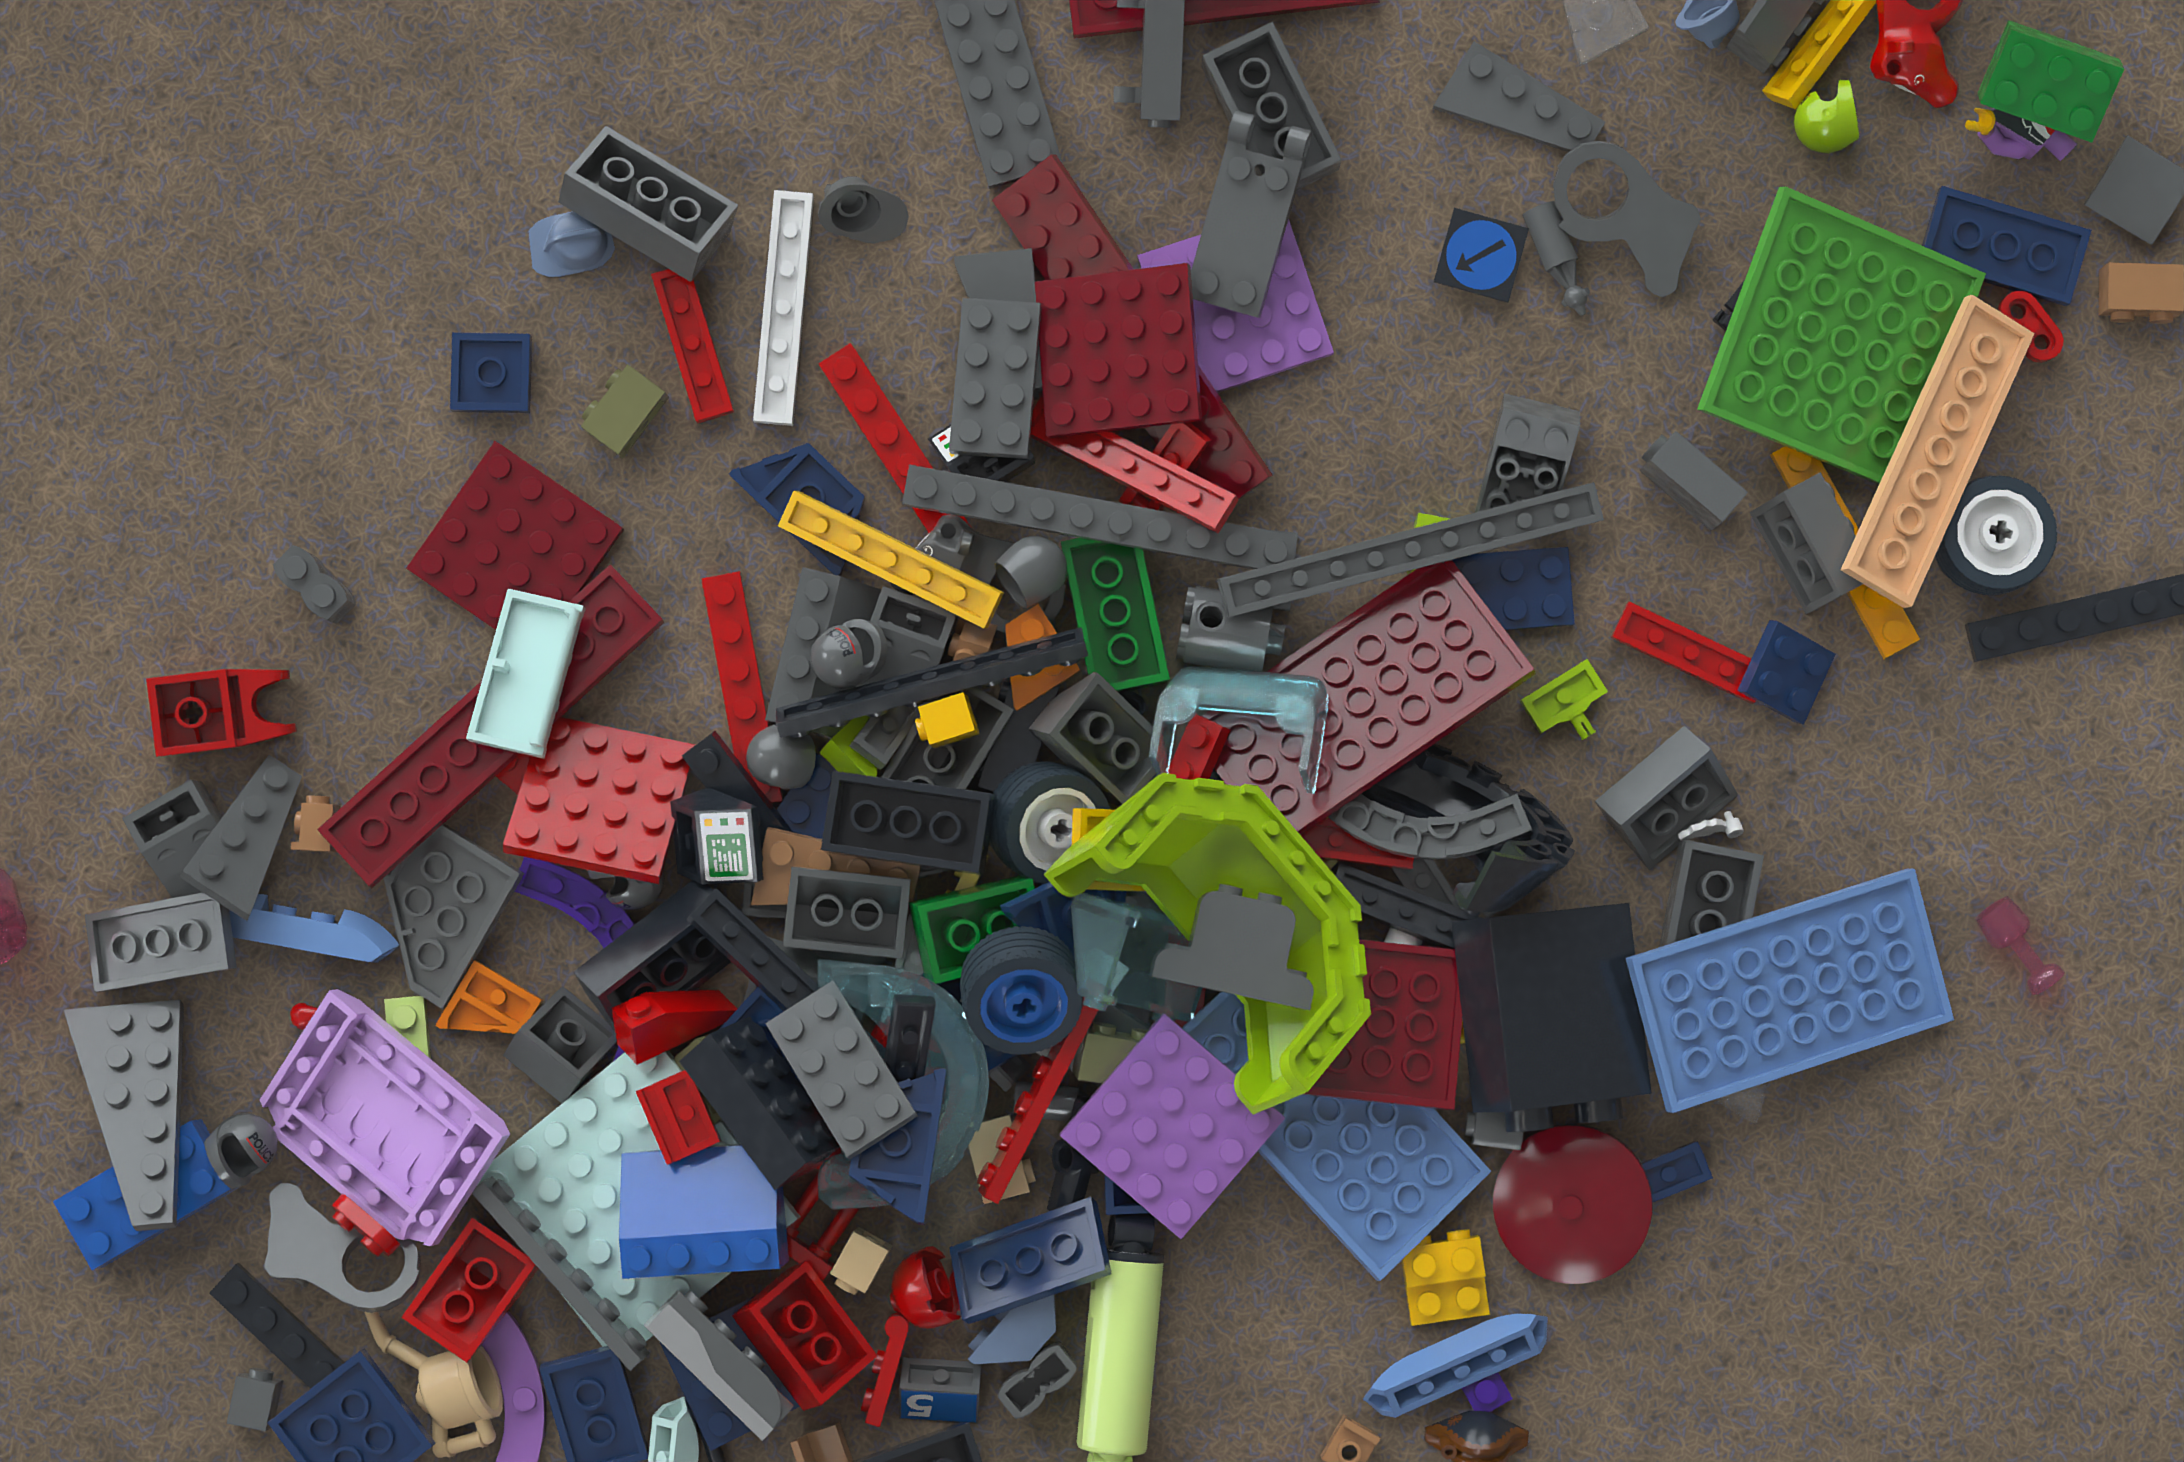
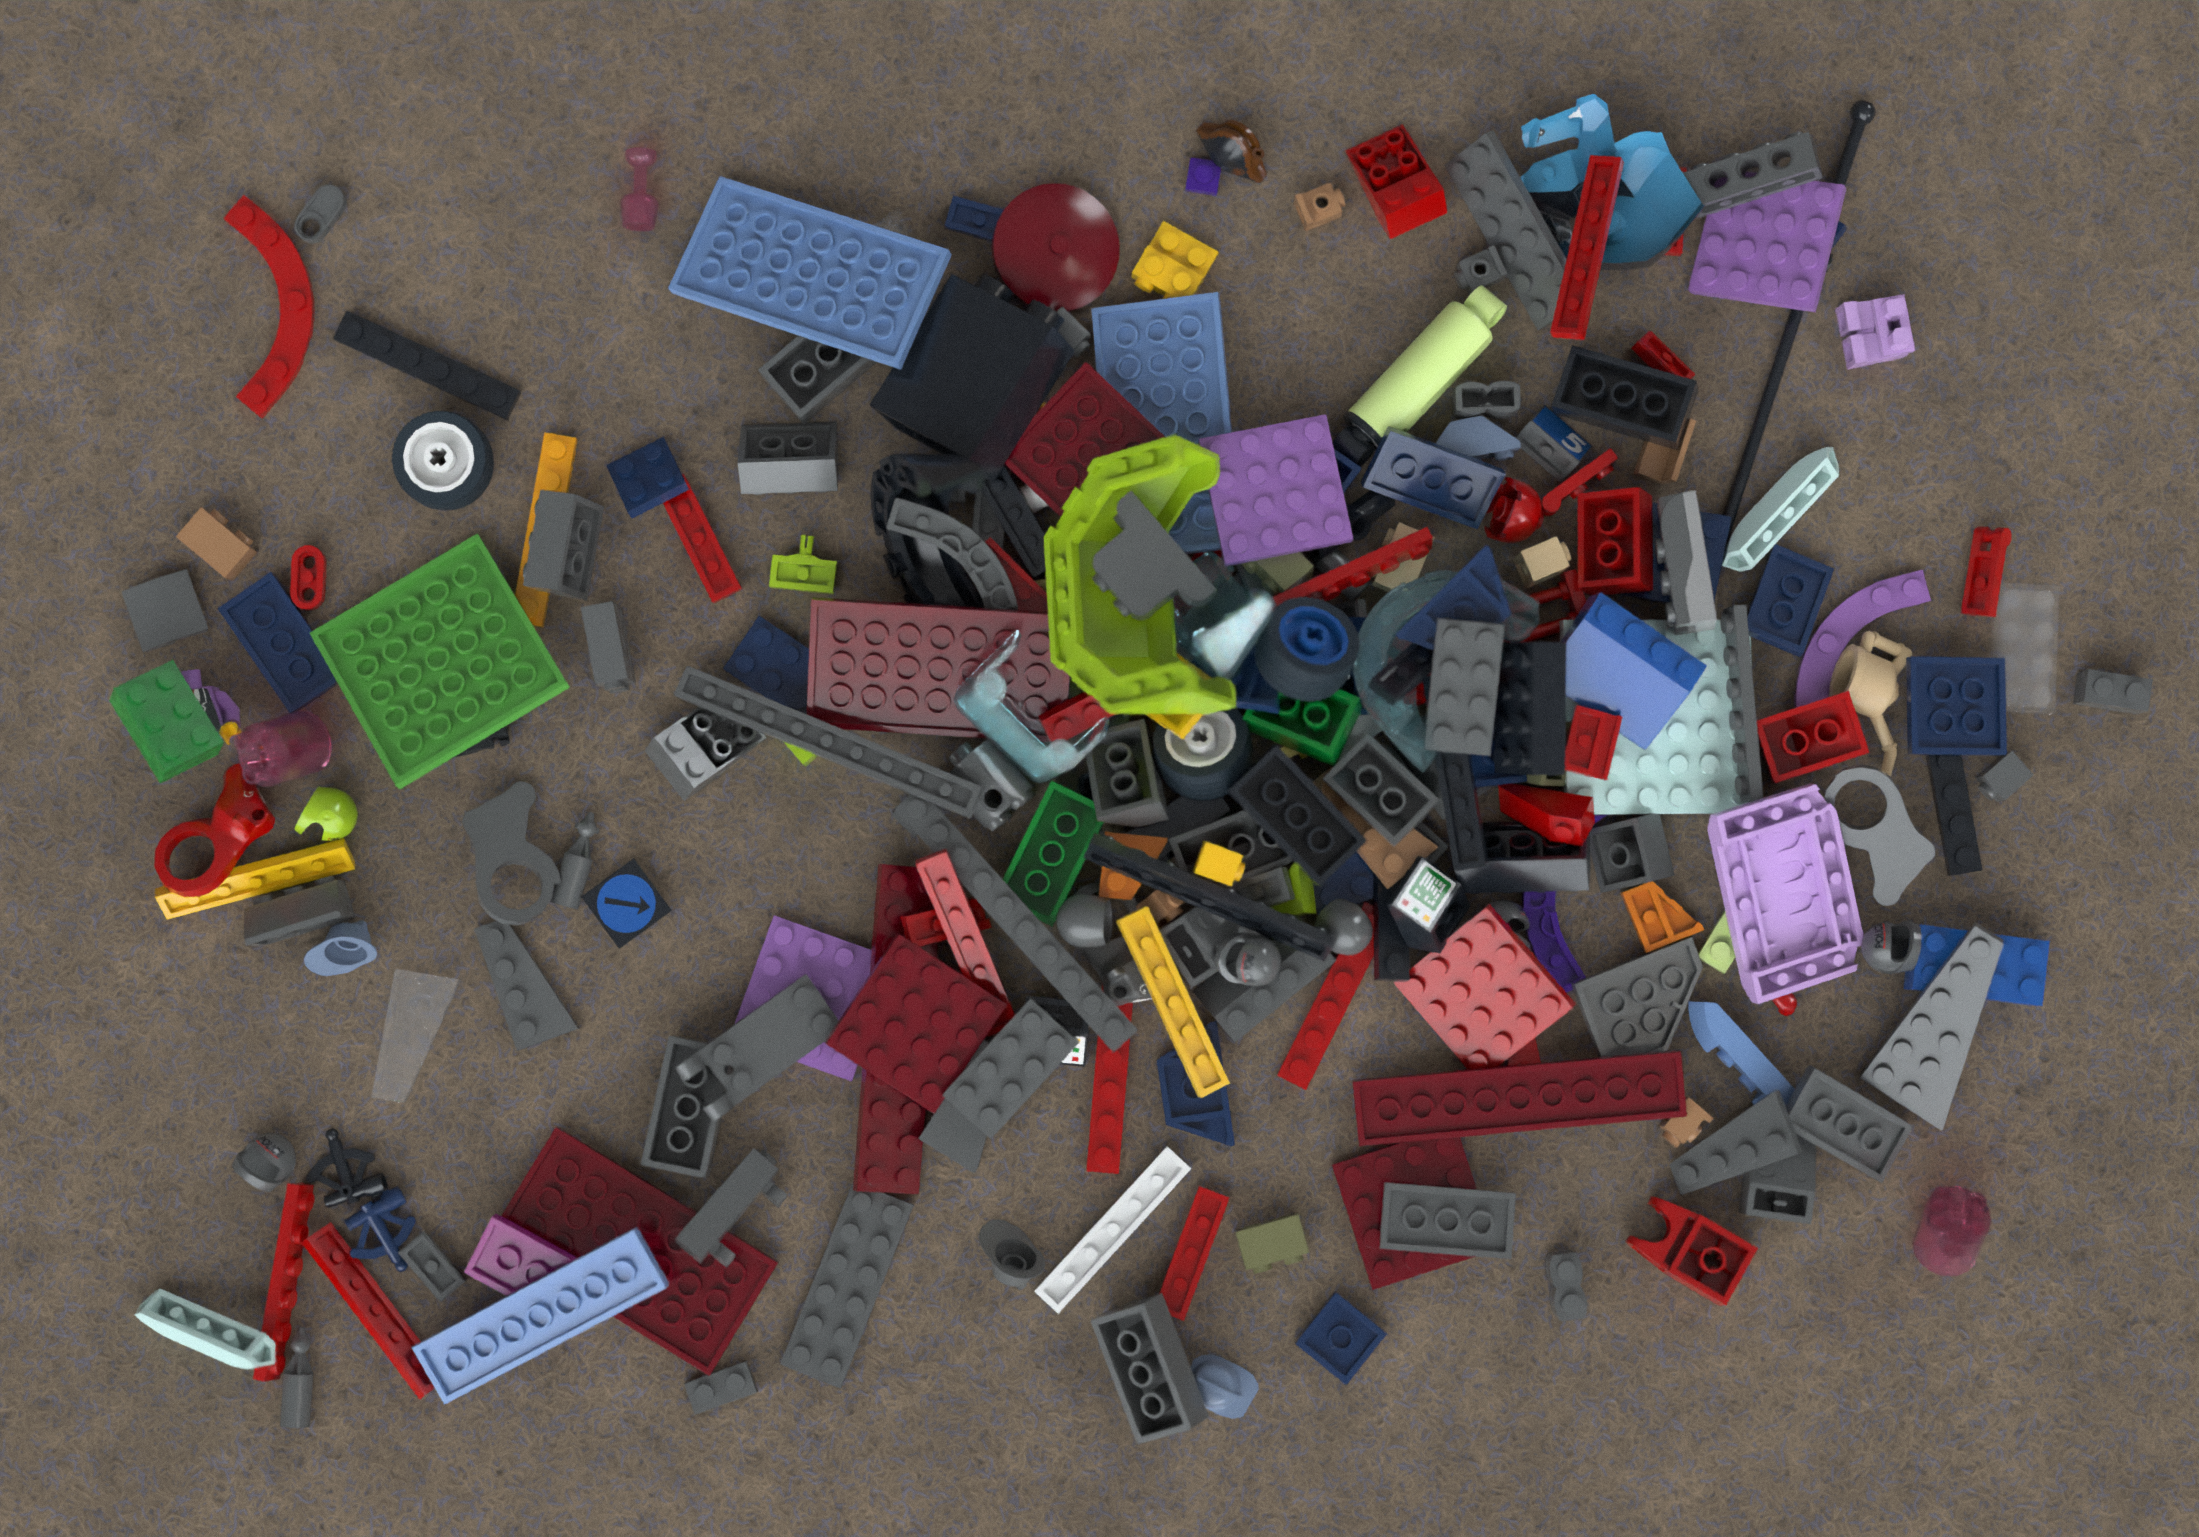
camera: 145 degrees left, 0 degrees up
red plate [331,1193,400,1257] -> none
light aqua container [466,589,585,759] -> none
medium blue brick [1363,1314,1548,1418] -> none
white piece [1678,811,1744,841] -> none
light nougat plate [1841,295,2035,608] -> none
none -> clear pink cylinder [234,711,332,787]
none -> dark grey plate [1379,1182,1516,1259]

